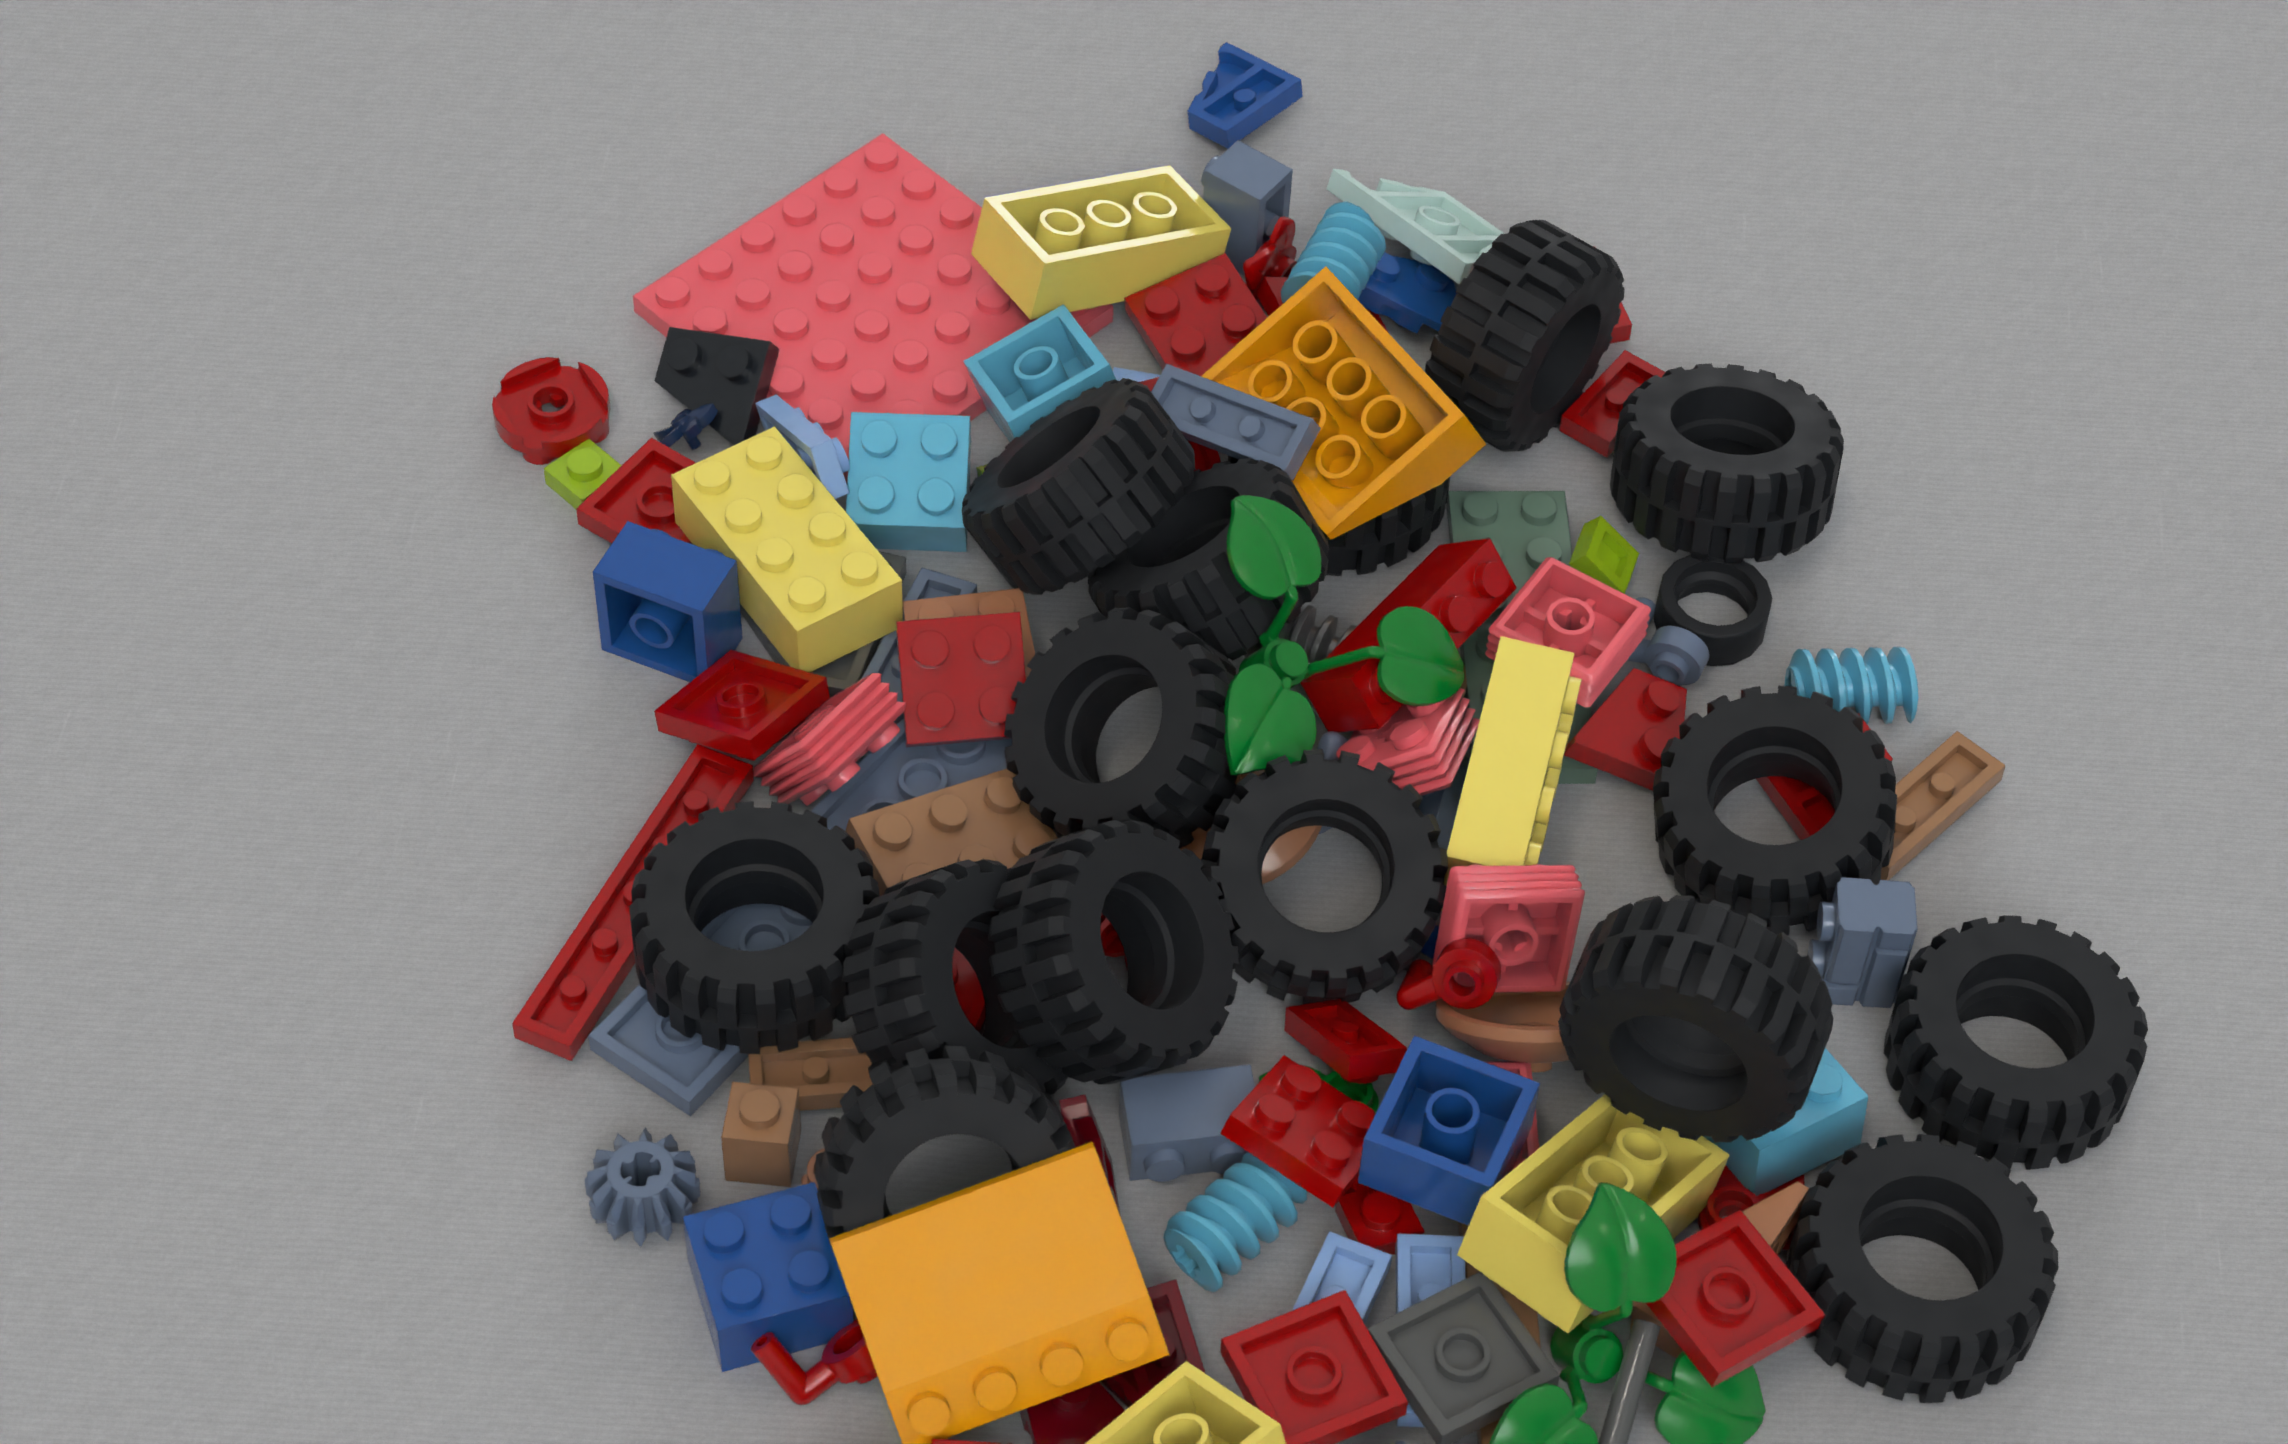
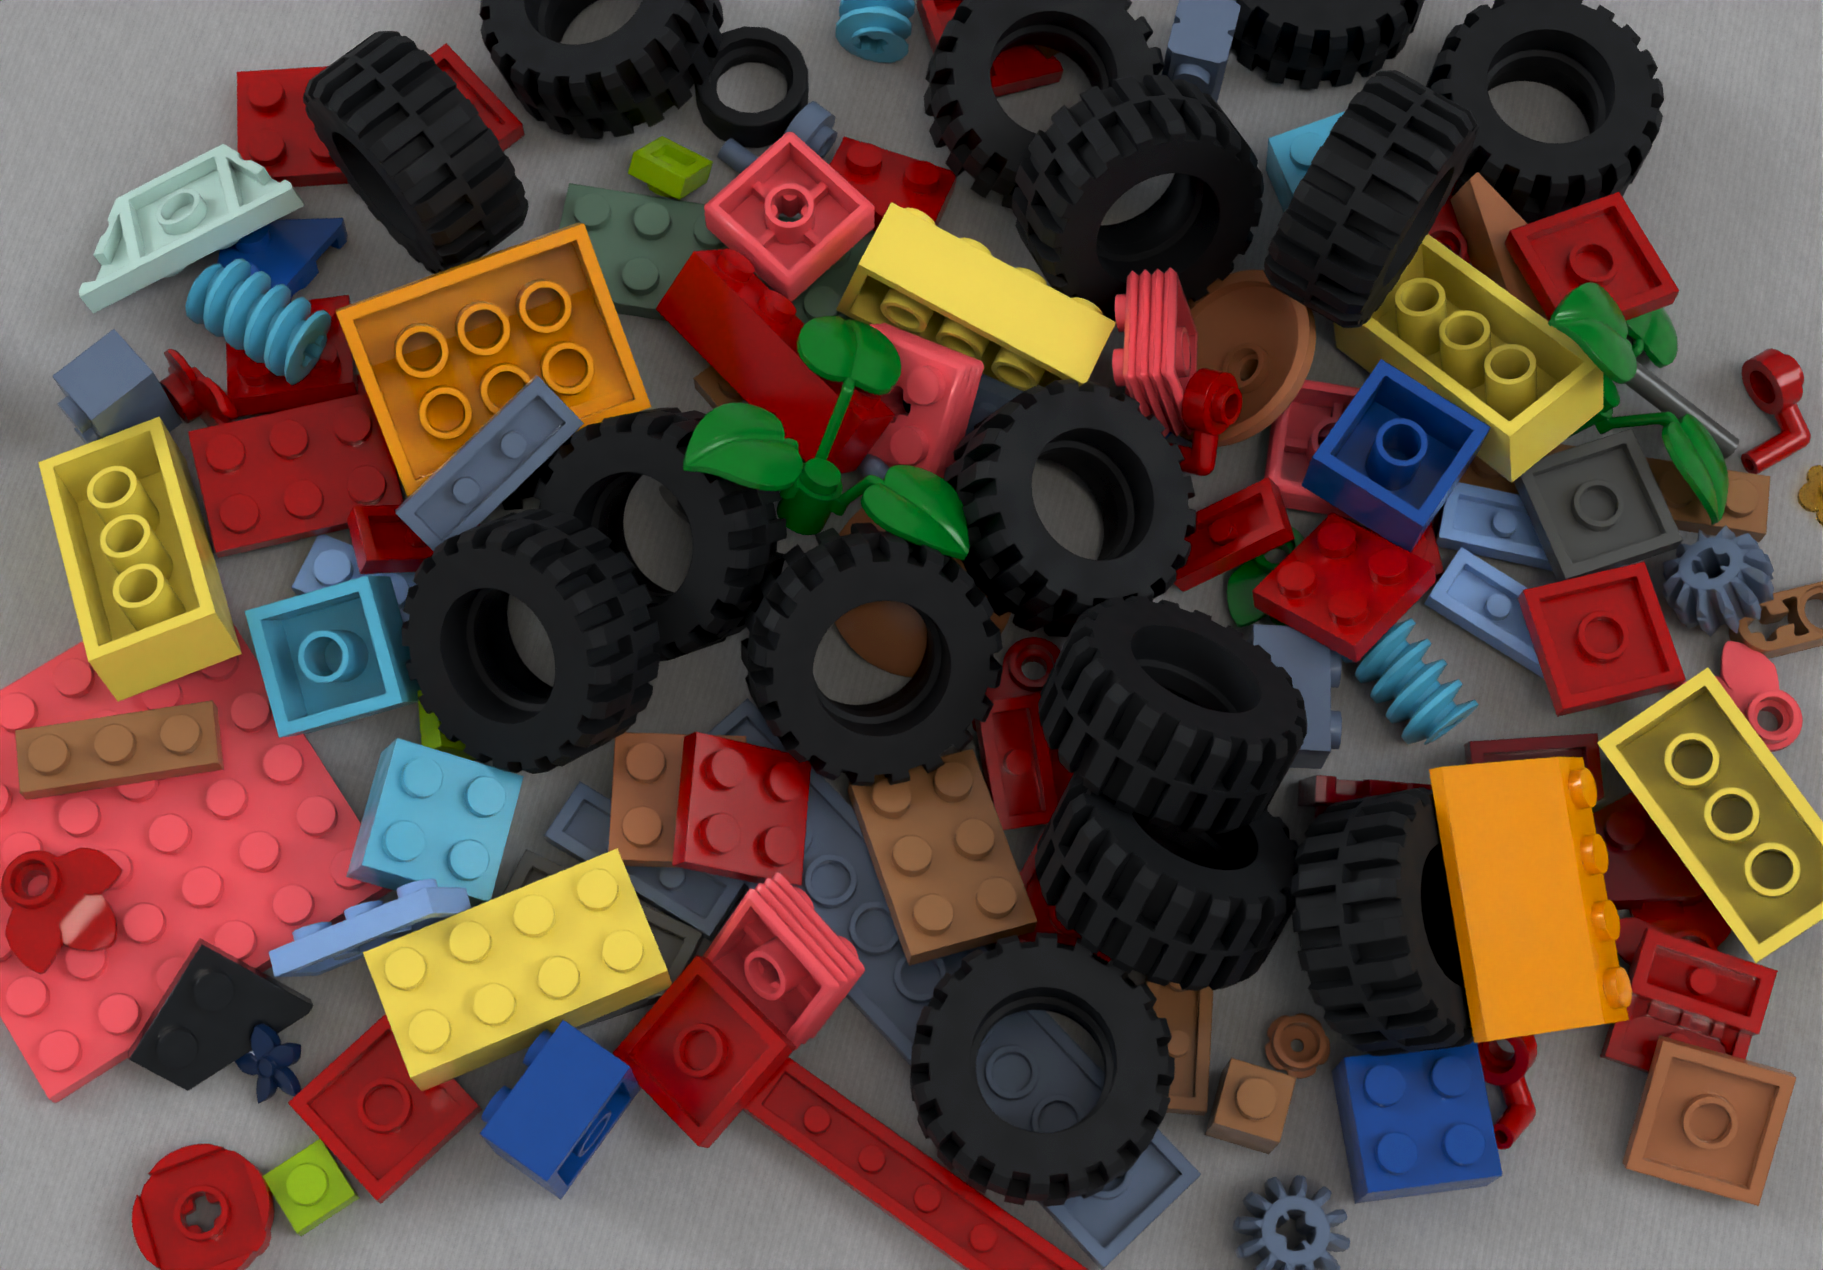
camera: 80 degrees left, 20 degrees up
none -> red plate [1,848,122,974]
none -> medium nougat plate [15,700,224,800]
none -> black tyre [1012,75,1264,322]

